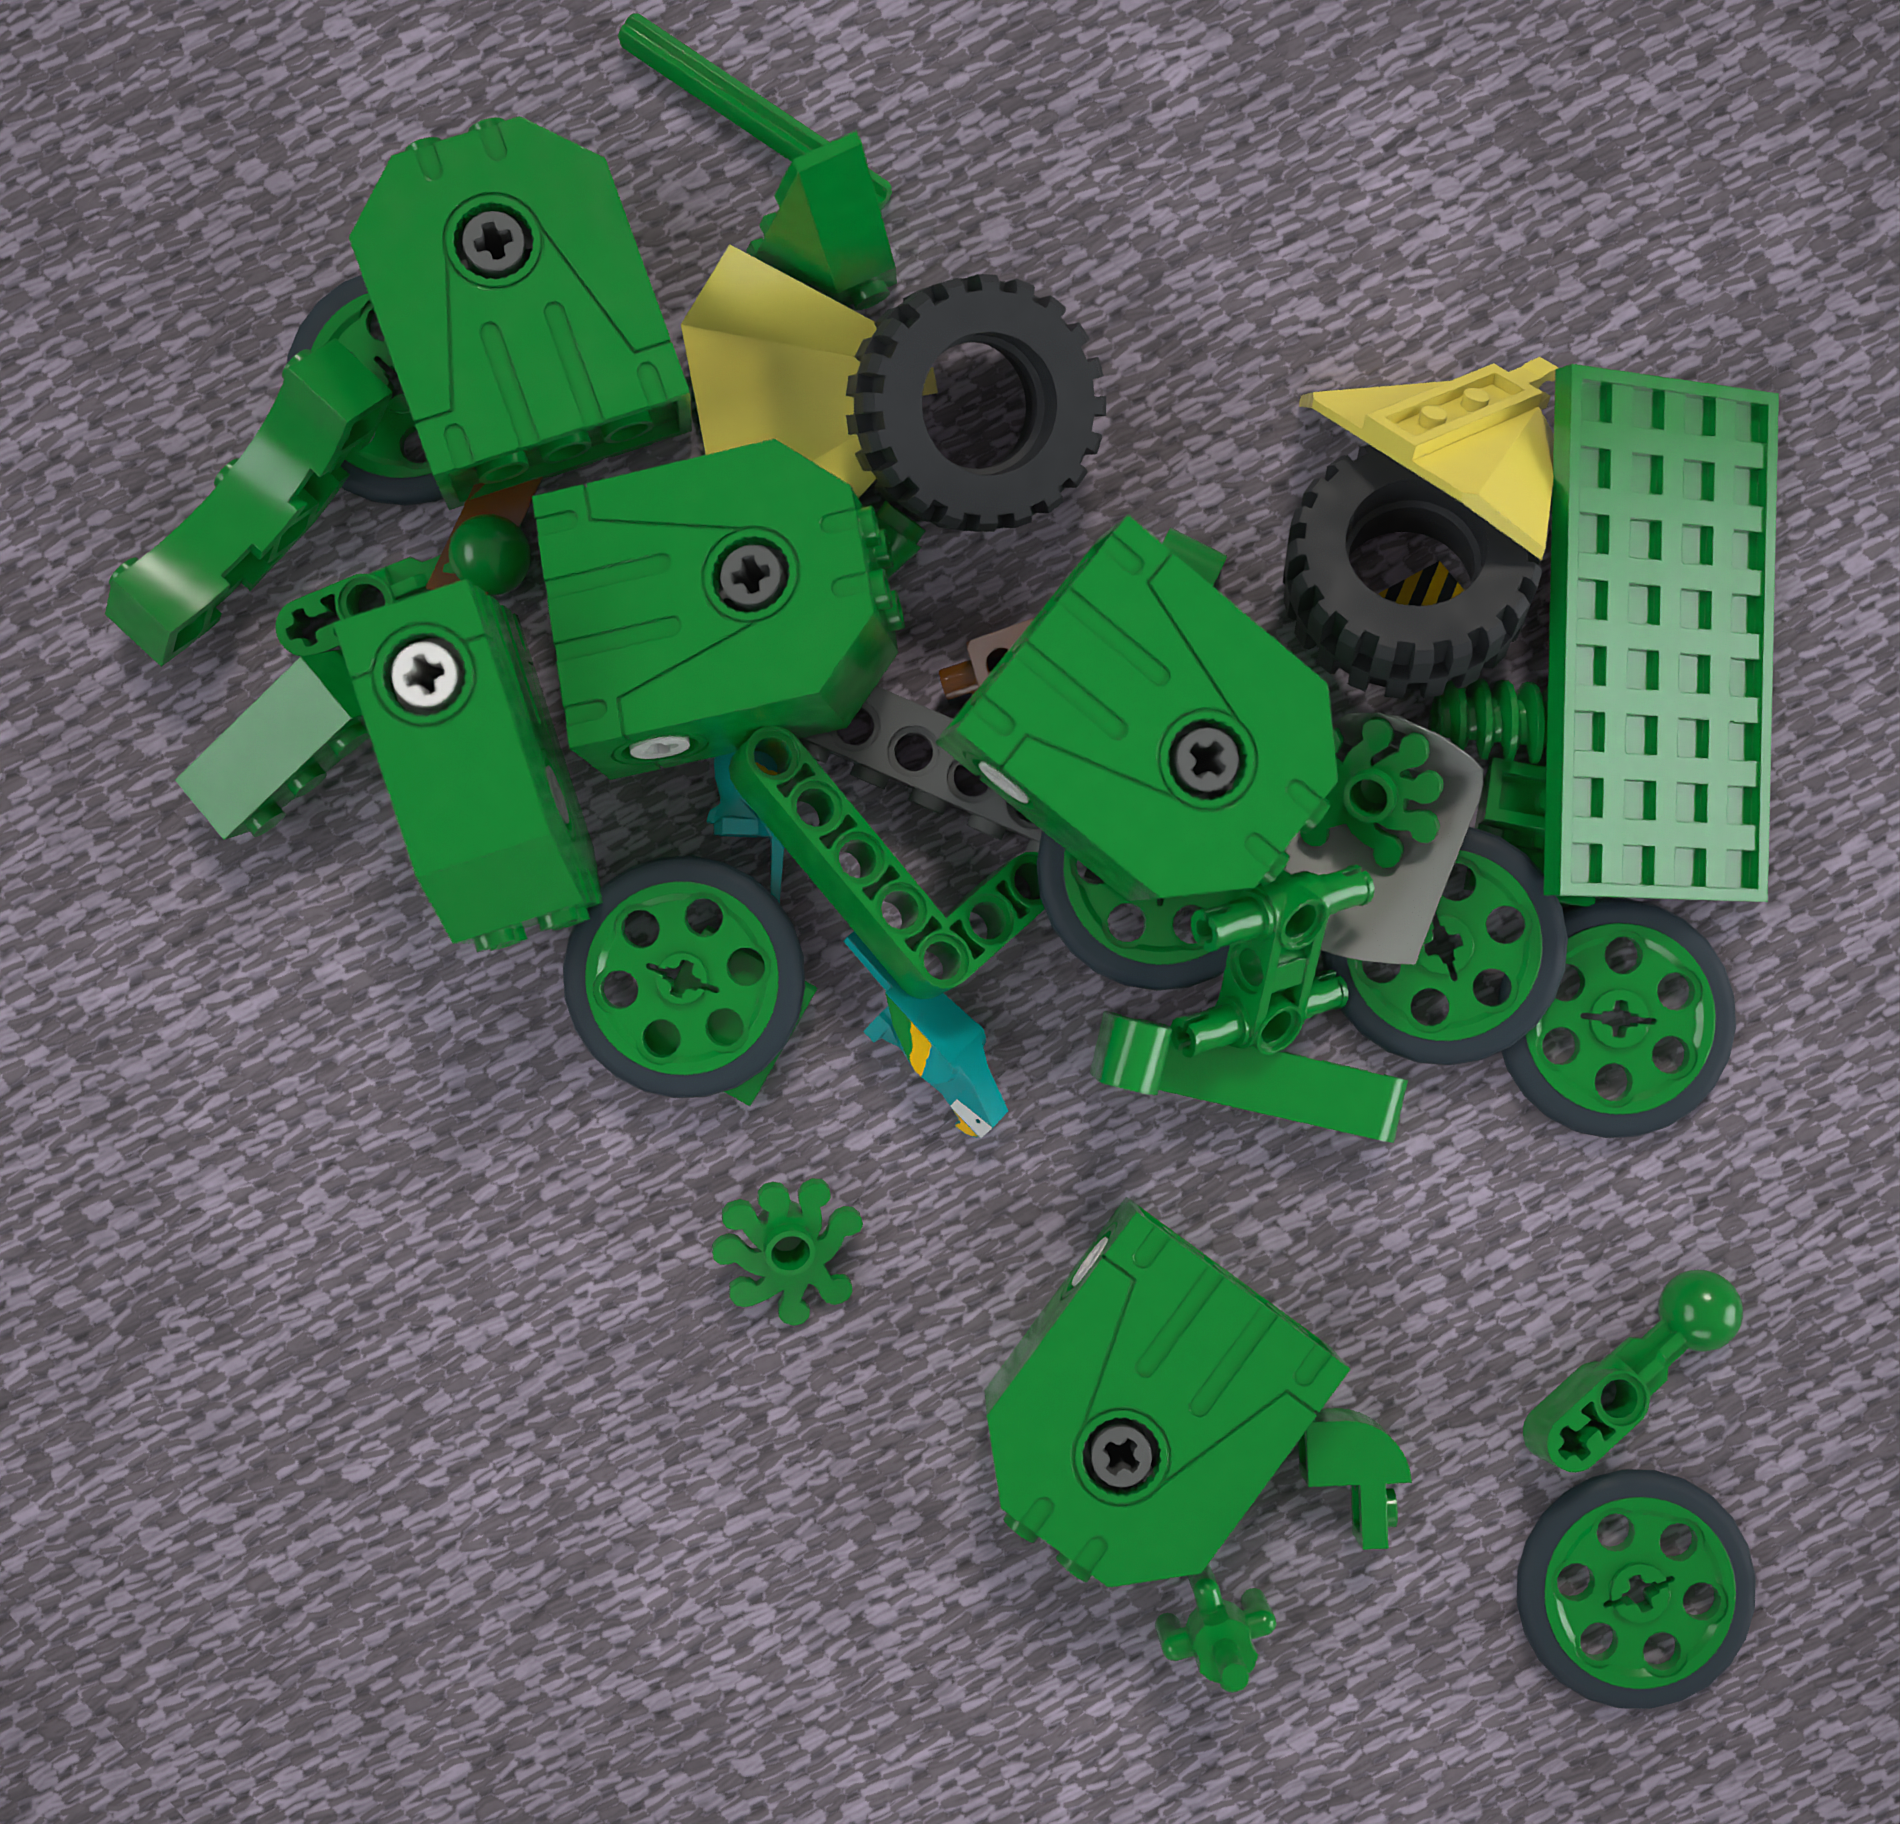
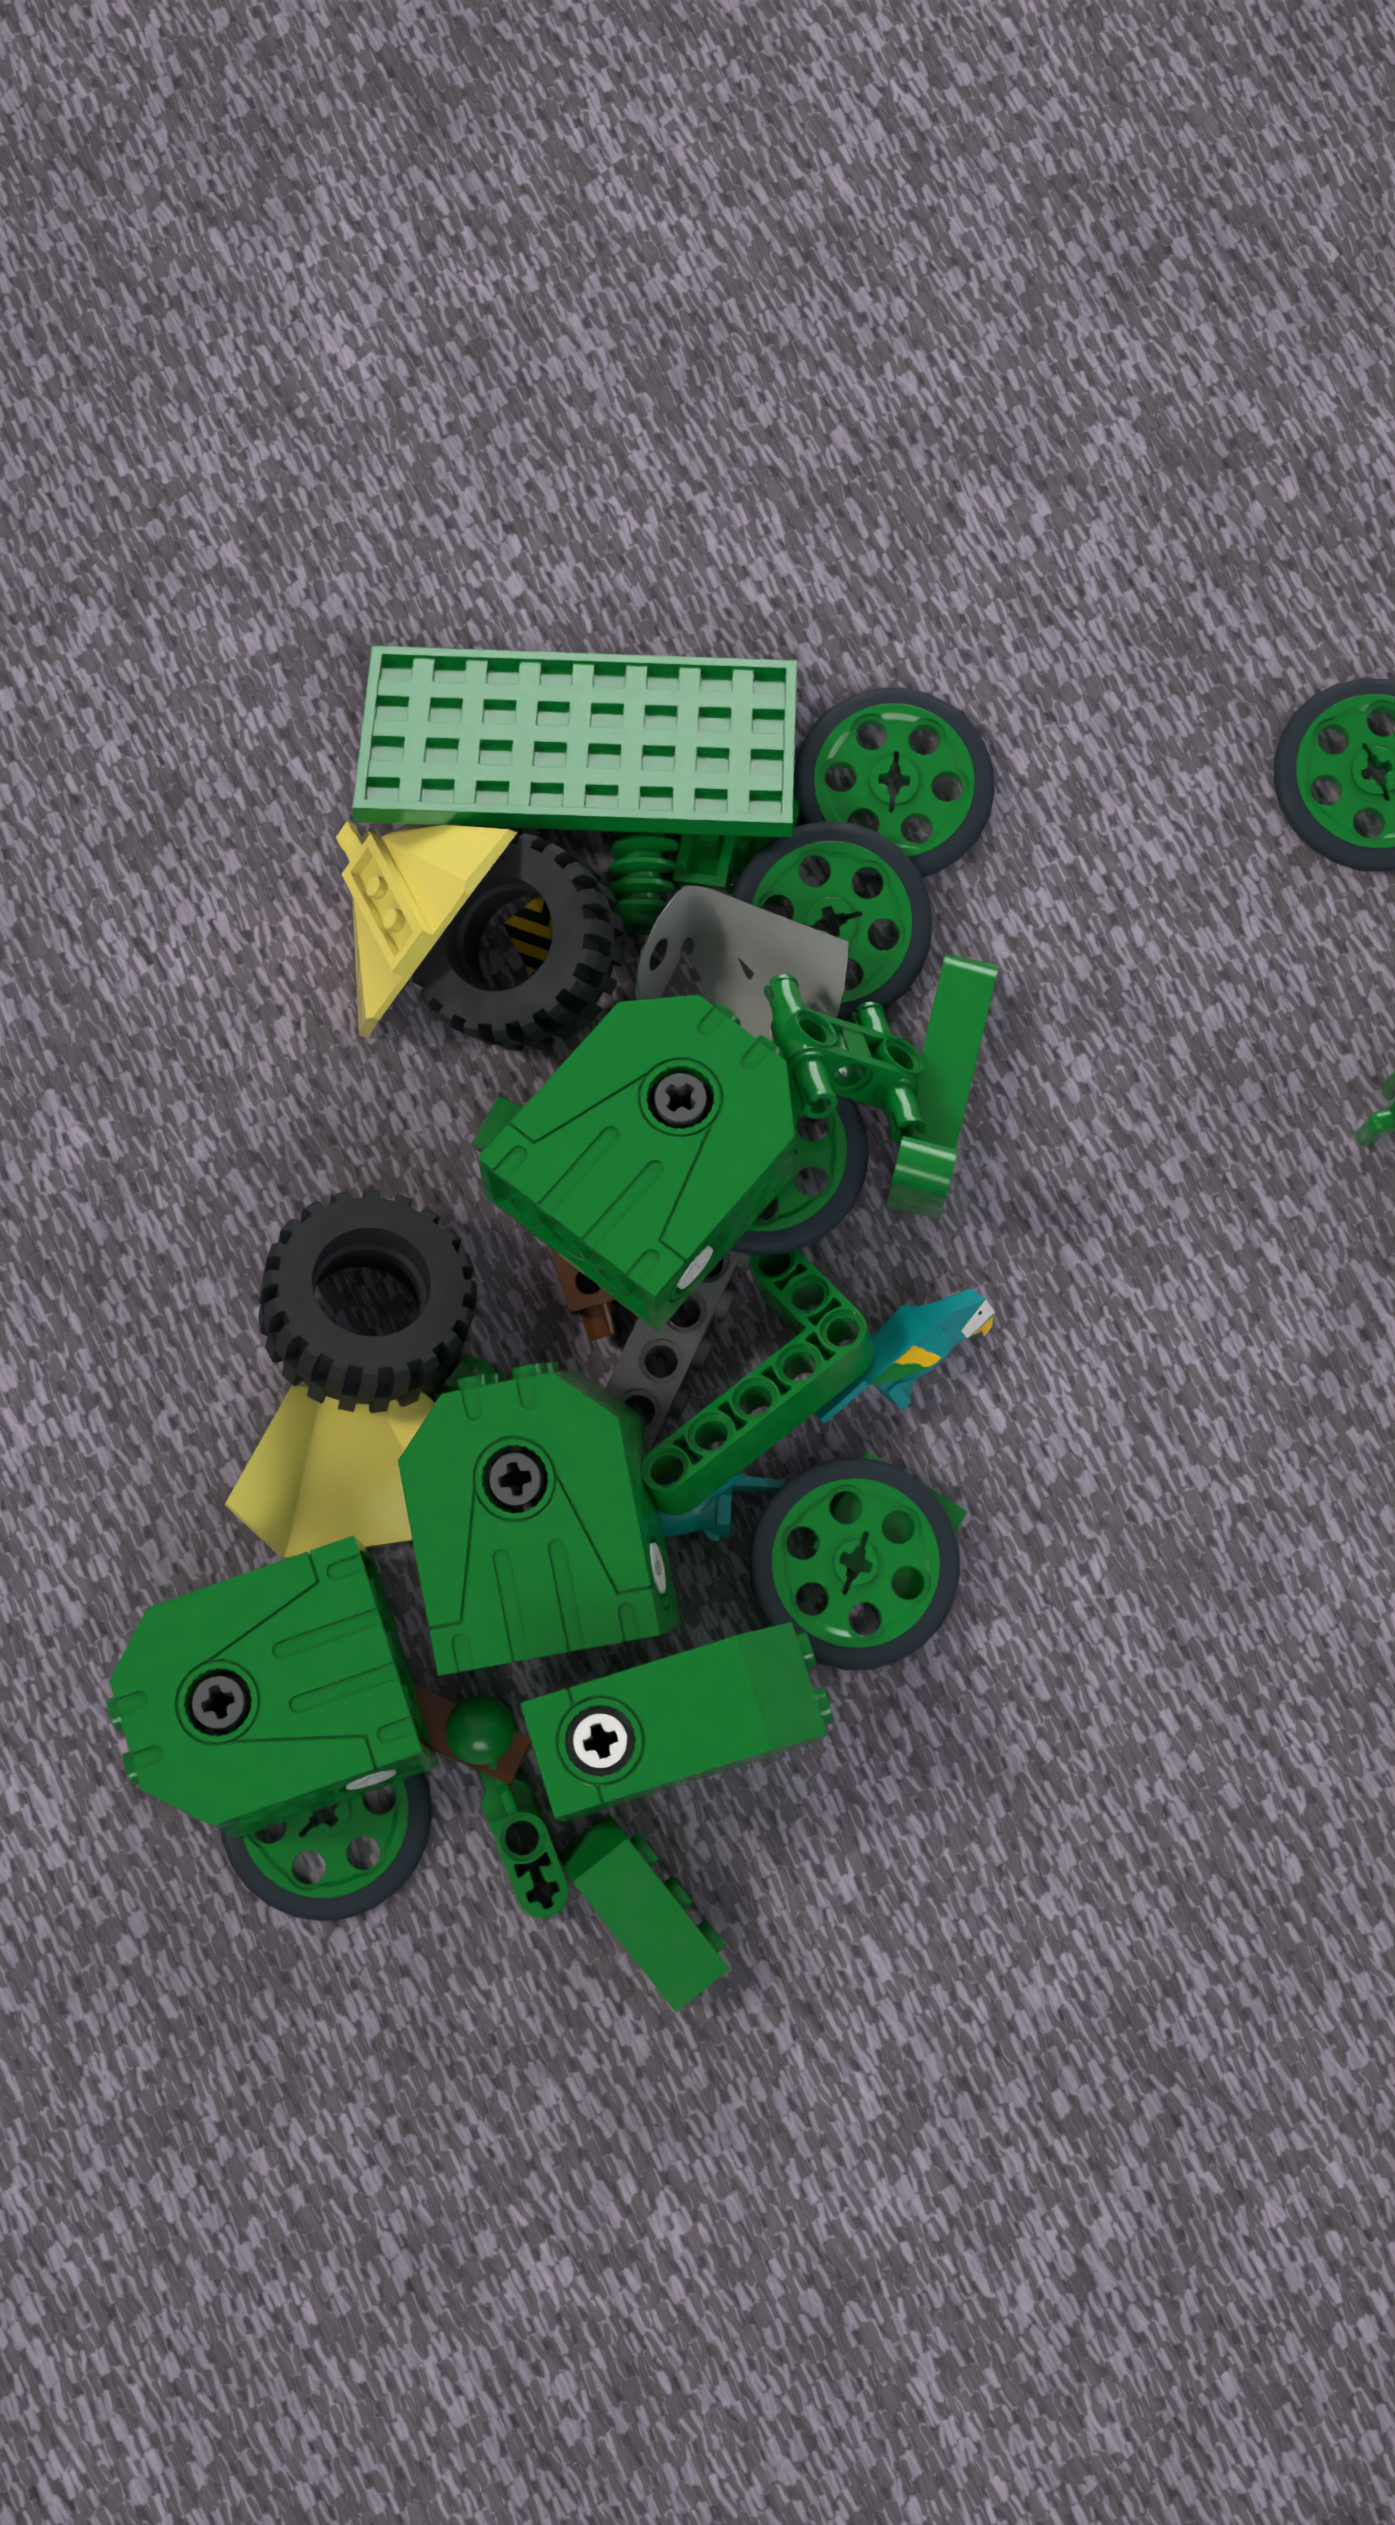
camera: 90 degrees left, 10 degrees down
green brick [105,338,393,667] -> none
green axle [618,13,892,211] -> none
green animal [711,1178,863,1326] -> none
green wedge [746,131,897,310] -> none
green piece [984,1197,1351,1588] -> none
green brick [1298,1408,1412,1550] -> none
green animal [1300,717,1444,868] -> none
green beam [1523,1269,1743,1473] -> none

